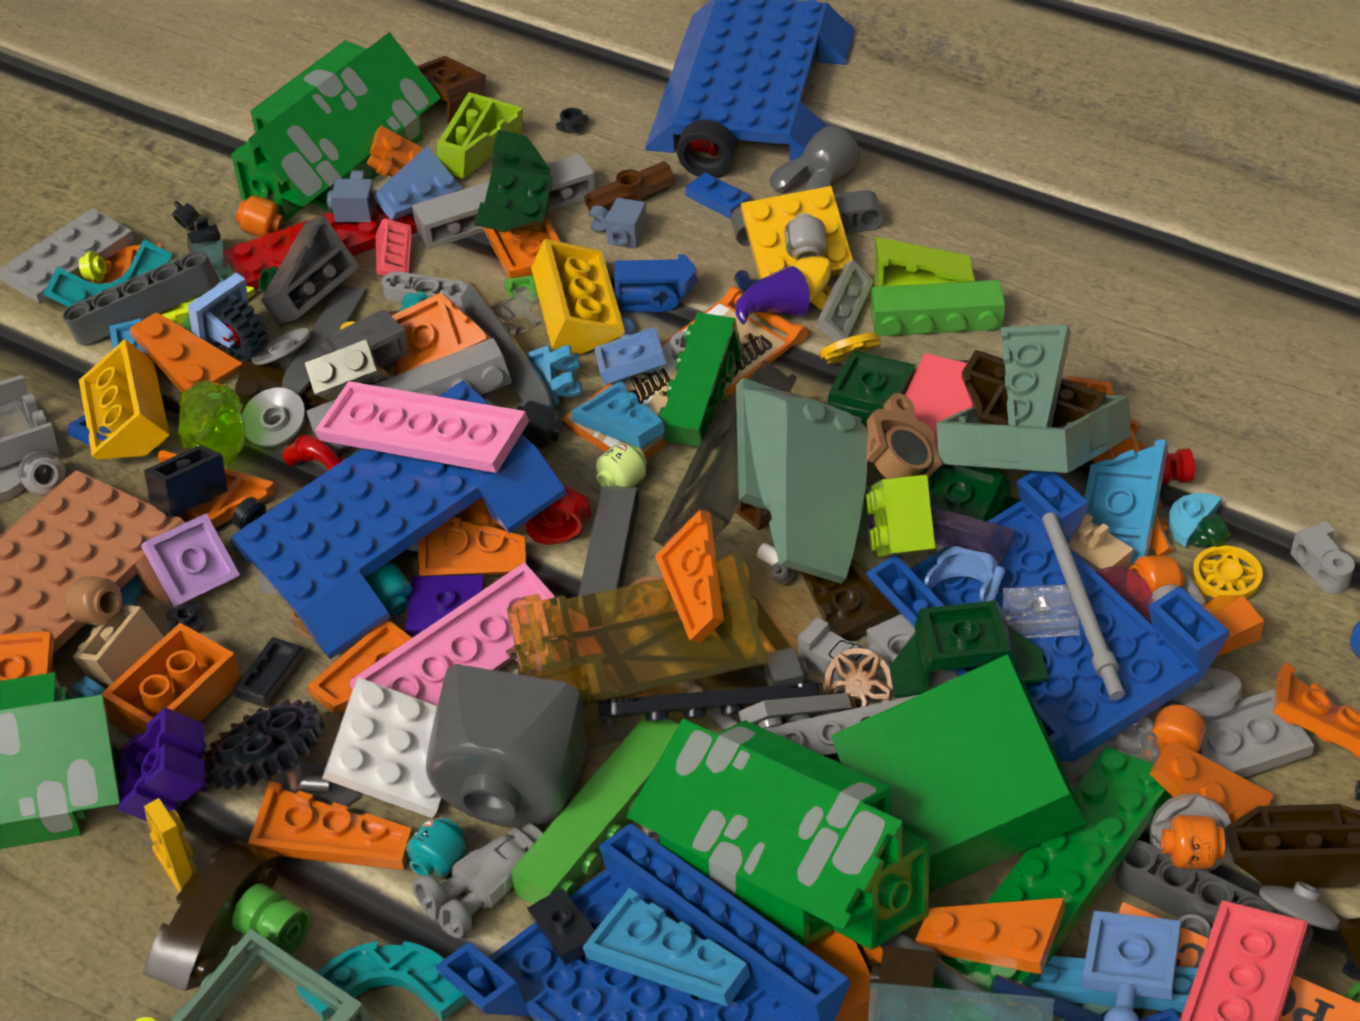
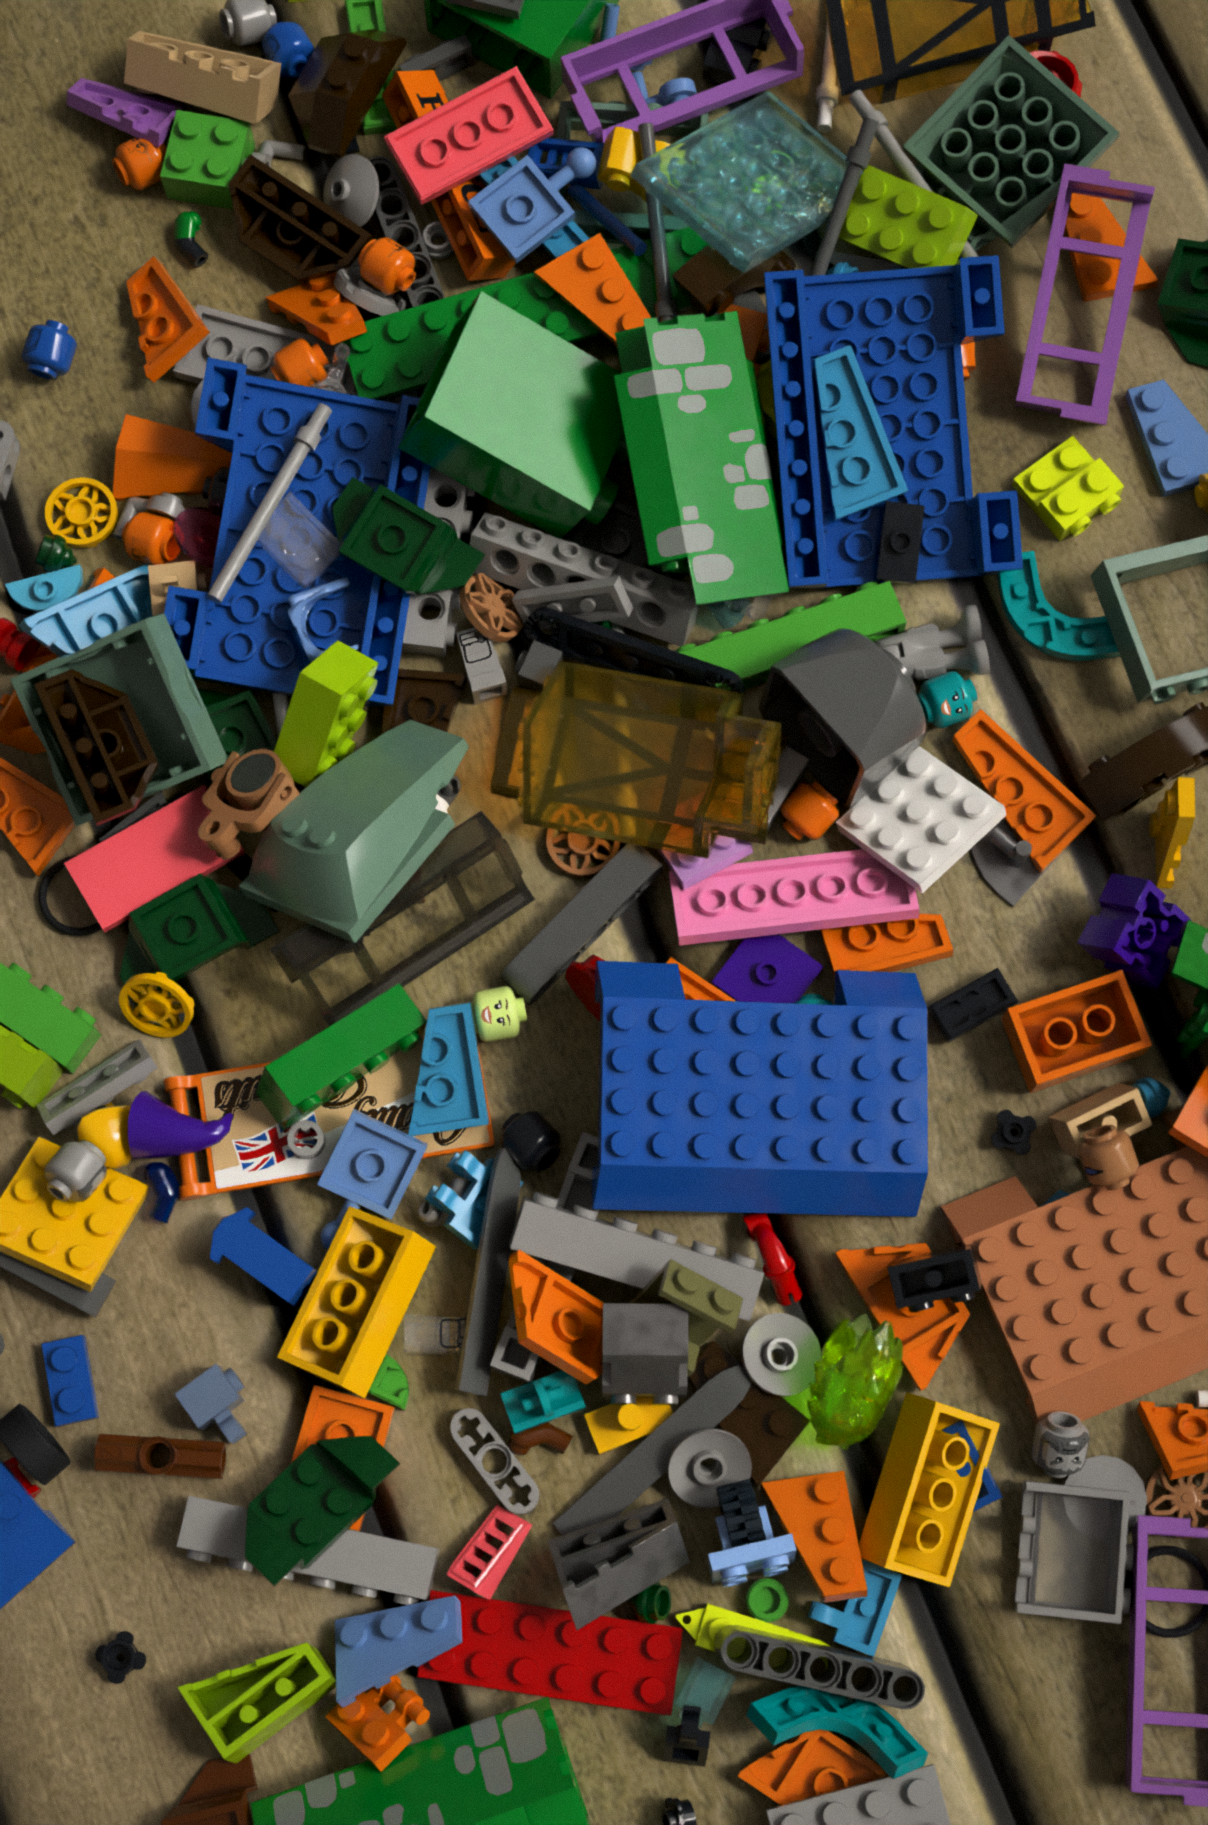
camera: 145 degrees left, 30 degrees up
neon yellow plate [79,251,107,282] -> none
lavender plate [141,514,240,608] -> none
black gear [204,699,325,790] -> none
black tile [232,497,266,530] -> none
bright green wheel [232,883,311,955] -> none
orange head [236,195,284,238] -> none
bright pink plate [315,381,529,473] -> none
sand blue brick [327,170,376,222] -> none
orange wing [655,510,724,643] -> none
clear purple bracket [931,507,1016,562] -> none
sand green wing [1000,325,1071,428] -> none

